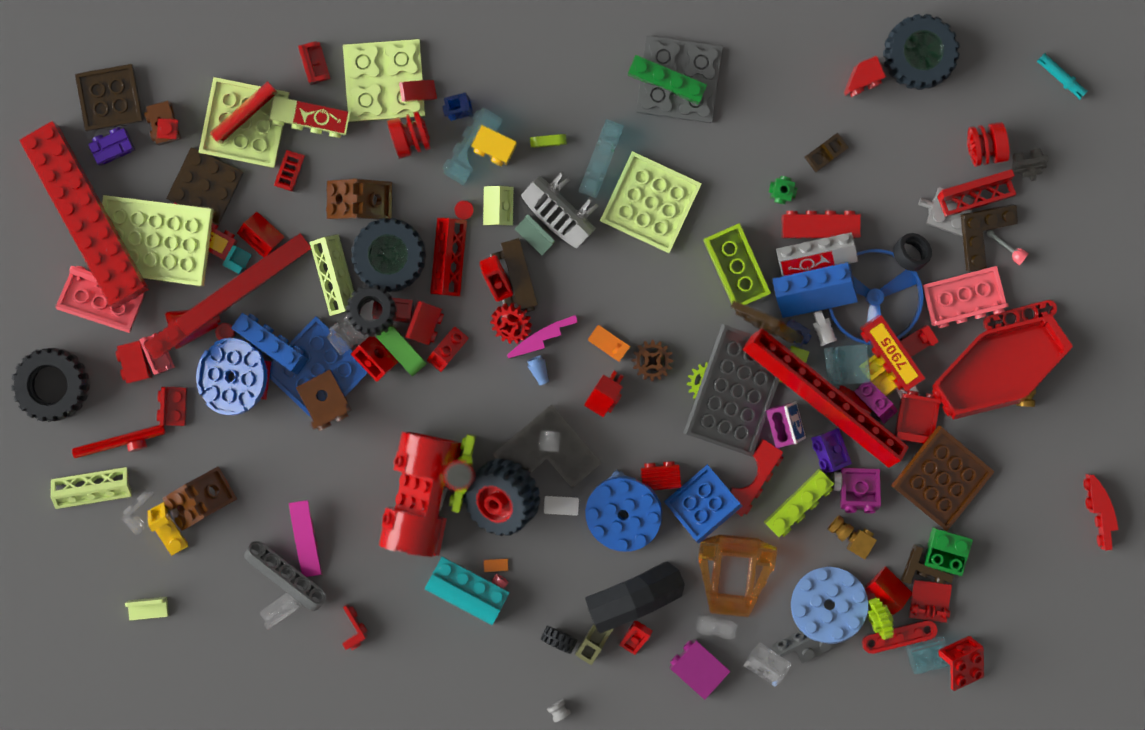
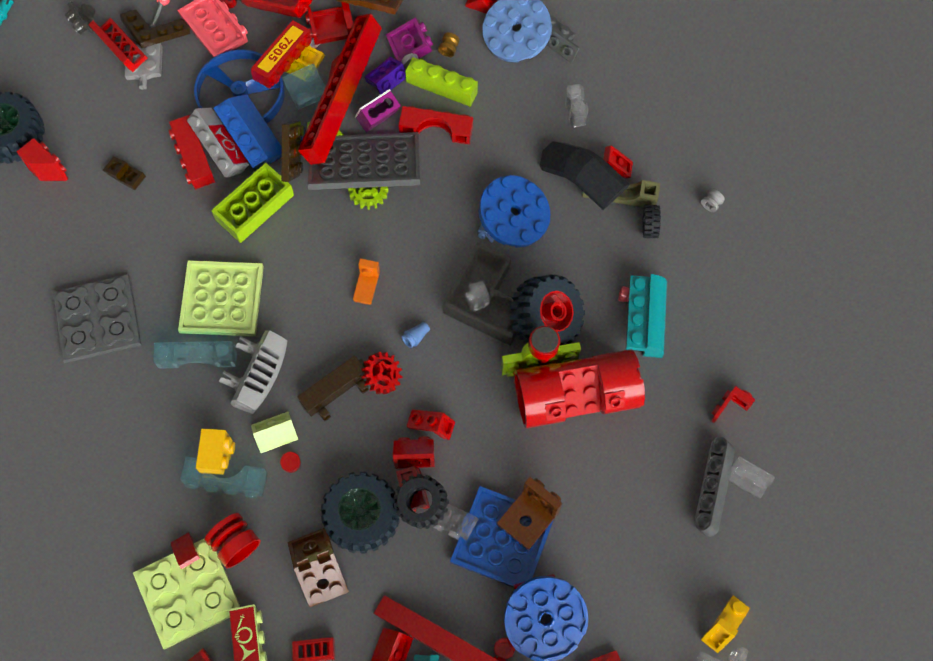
camera: 110 degrees left, 20 degrees down
yellowish green panel [125,597,169,620] -> none
reddish brown bracket [162,466,237,531] -> none
blue brick [231,313,308,374] -> none
dark pink slope [289,500,322,577] -> none
yellowish green fence [310,234,354,316] -> none
red brick [351,336,398,382] -> none
bright green beam [376,326,427,377] -> none
red fence [430,218,467,297] -> none
clear blue brick [442,92,474,121] -> none
red brick [479,255,513,302] -> none
orange piece [484,558,508,572] -> none
dark pink slope [507,315,578,358] -> none
sand green panel [515,214,555,256] -> none
lime beam [530,134,567,148] -> none
white sticker [544,496,579,515] -> none
red brick [584,370,624,417] -> none
green arch [628,55,707,105] -> none
reddish brown gear [631,340,673,381] -> none
red brick [640,461,681,490] -> none
blue plate [664,464,742,544] -> none
magenta panel [670,639,730,700] -> none
clear orange windscreen [698,534,777,617] -> none
clear brick [743,643,791,687] -> none
green brick [768,176,797,205] -> none
white hinge [813,310,837,346] -> none
pearl gold brick [847,528,877,560] -> none
magenta bracket [855,379,898,424] -> none
black tyre [893,233,932,271] -> none
red bracket [900,325,939,357] -> none
red wheel [967,122,1010,167] -> none

